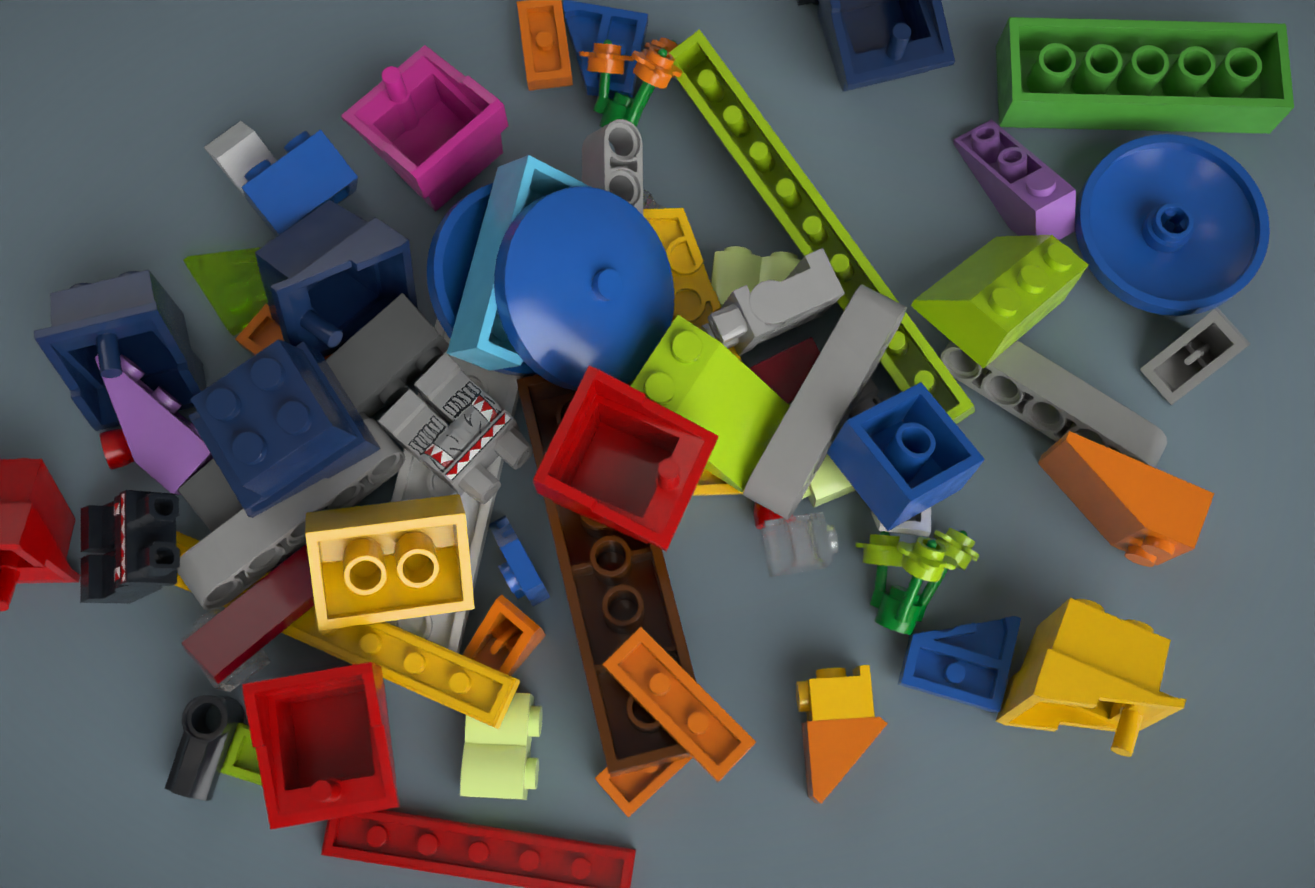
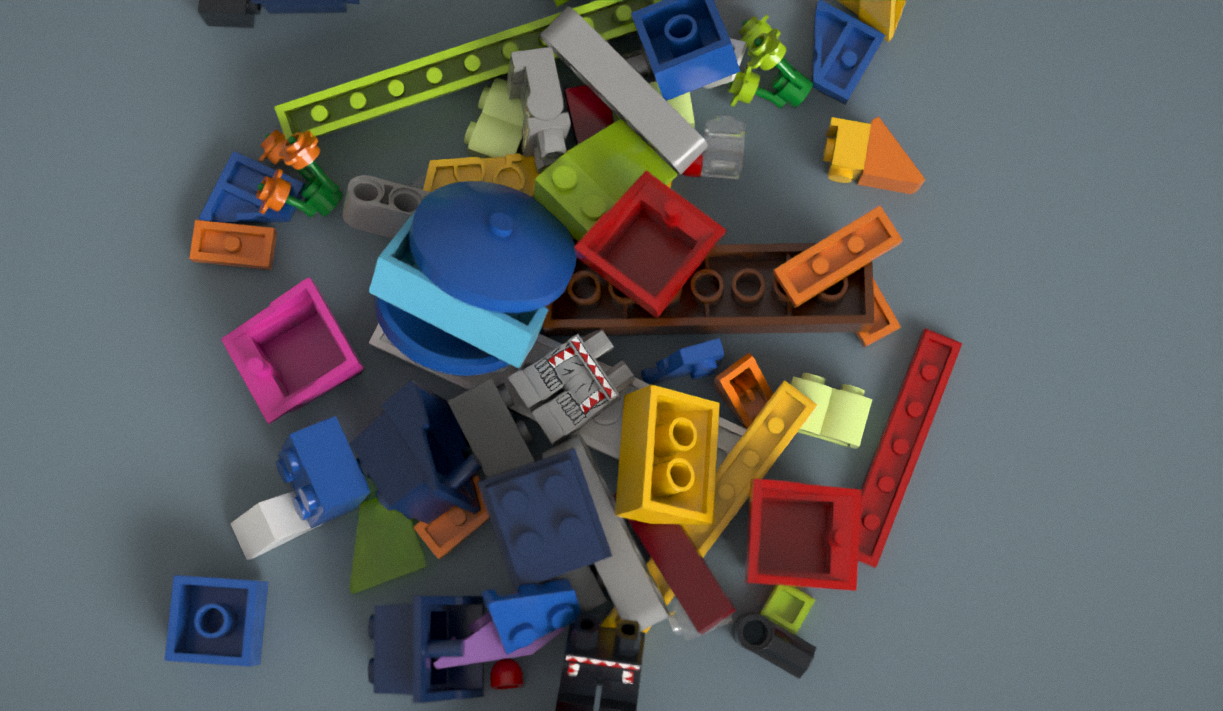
camera: 75 degrees left, 5 degrees up
none -> blue brick [164,575,269,667]
none -> blue wing [481,579,582,655]

